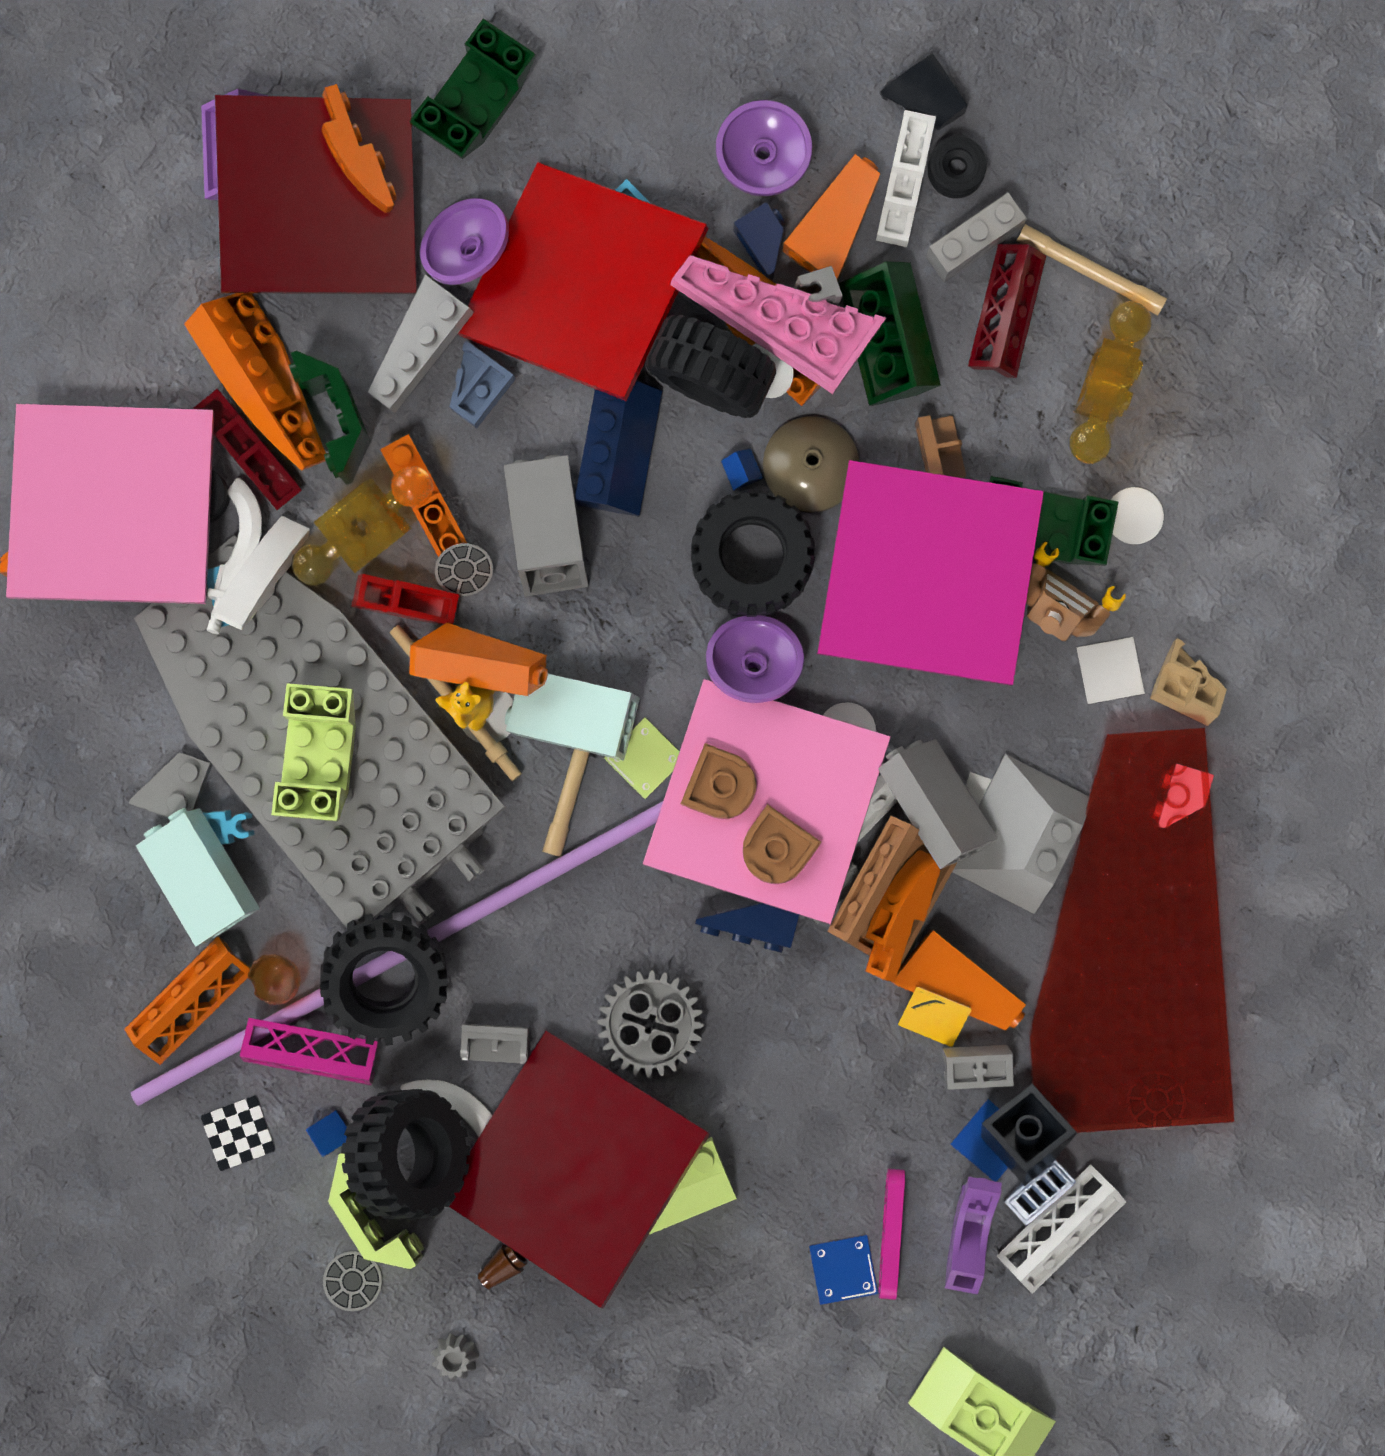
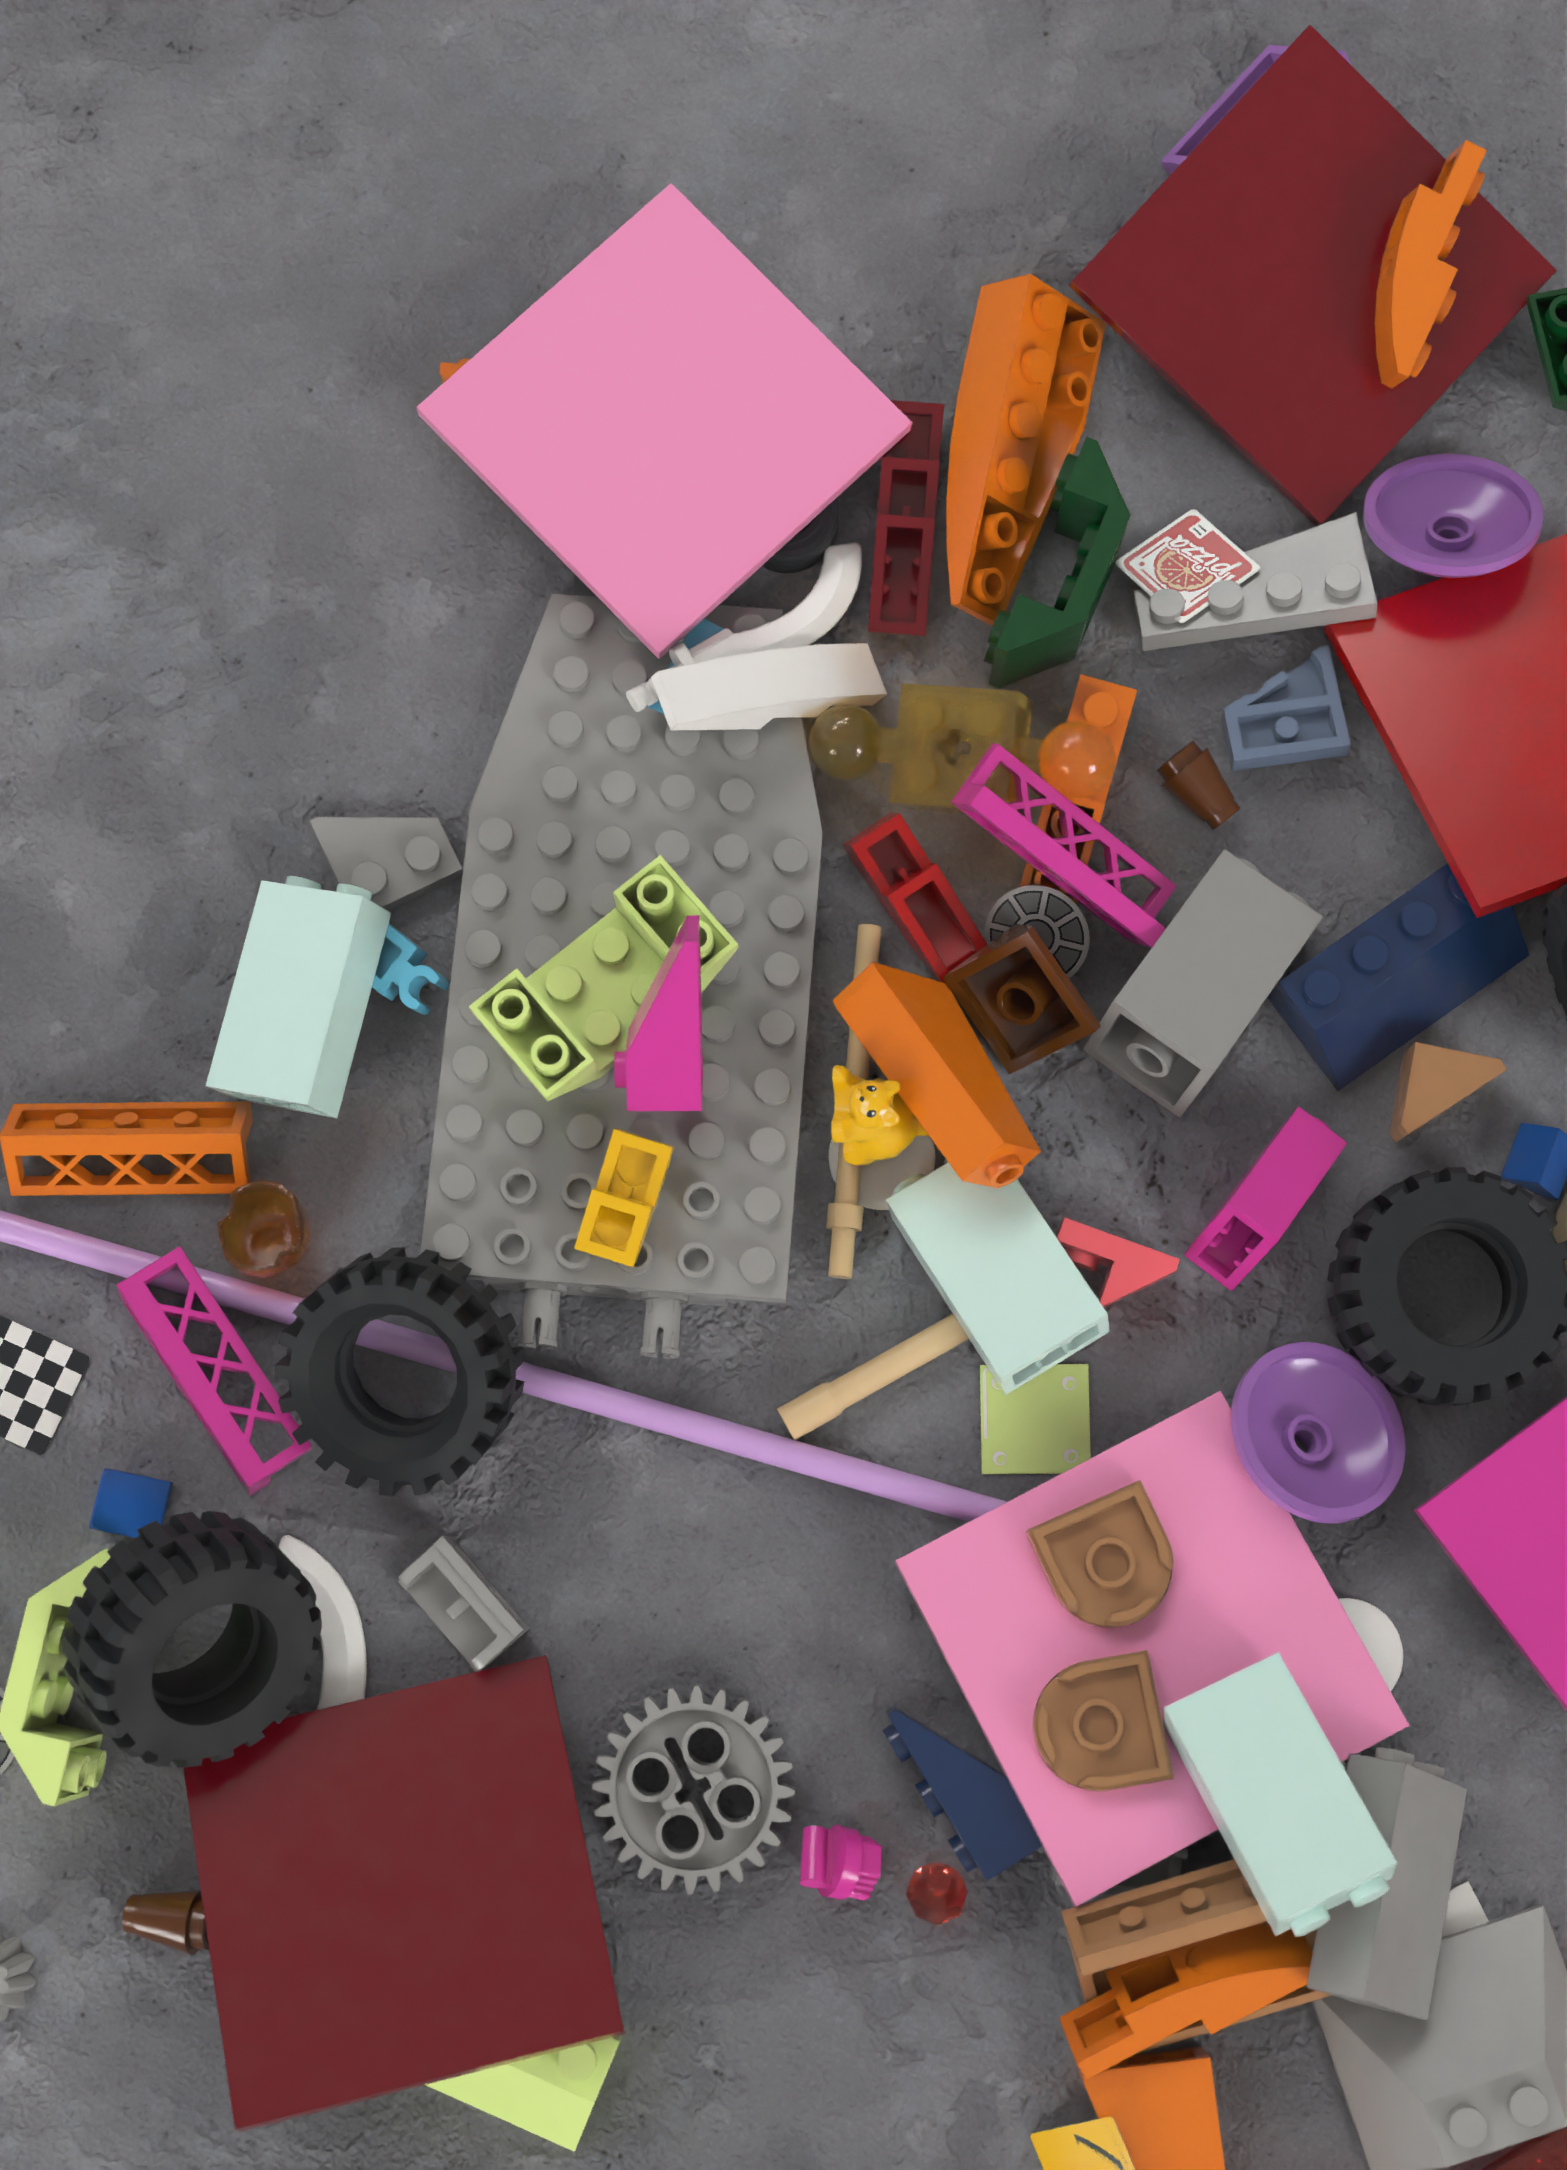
camera: 50 degrees right, 5 degrees down
none -> yellow slope [574,1128,675,1267]
none -> dark pink slope [614,915,703,1111]
none -> dark pink piece [800,1825,882,1900]
none -> clear red rock [906,1863,968,1925]
none -> reddish brown slope [943,924,1101,1074]
none -> dark pink fence [950,743,1177,948]
none -> coral slope [1055,1217,1180,1307]
none -> sticker [1115,509,1260,623]
none -> reddish brown cone [1157,740,1240,830]
none -> light aqua brick [1163,1652,1397,1937]
none -> dark pink slope [1183,1106,1347,1291]
none -> medium nougat slope [1389,1042,1507,1143]

